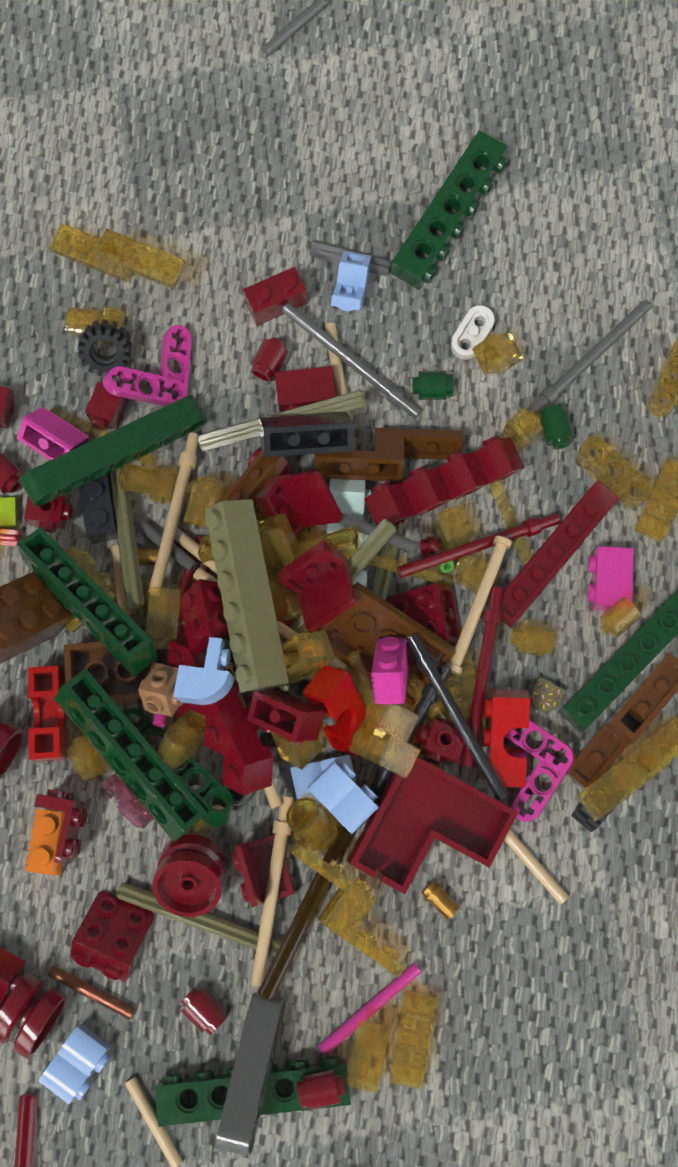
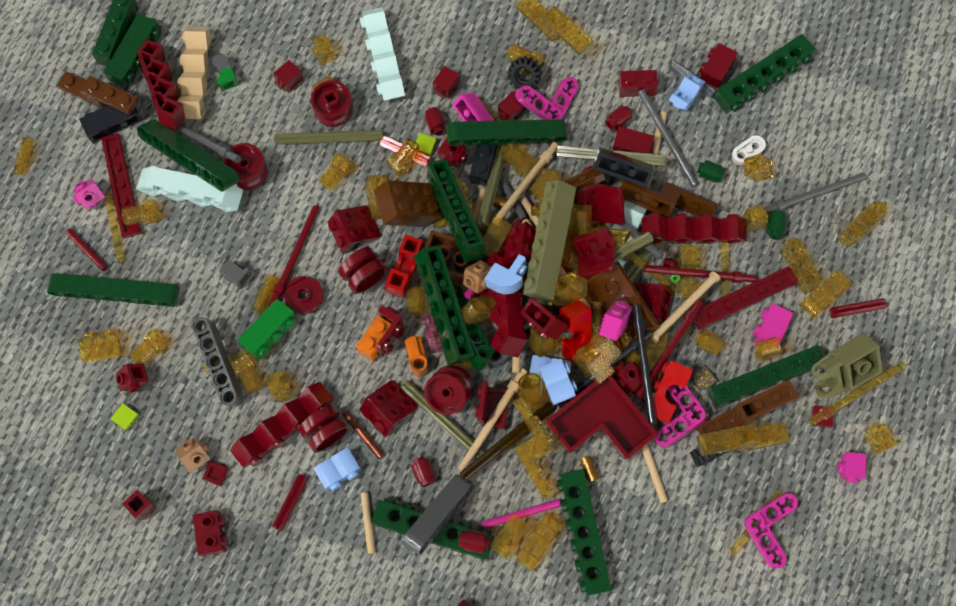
camera: 25 degrees right, 5 degrees down
none -> orange piece [405,336,429,377]
none -> dark green brick [557,469,612,597]
none -> dark red brick [699,43,738,88]

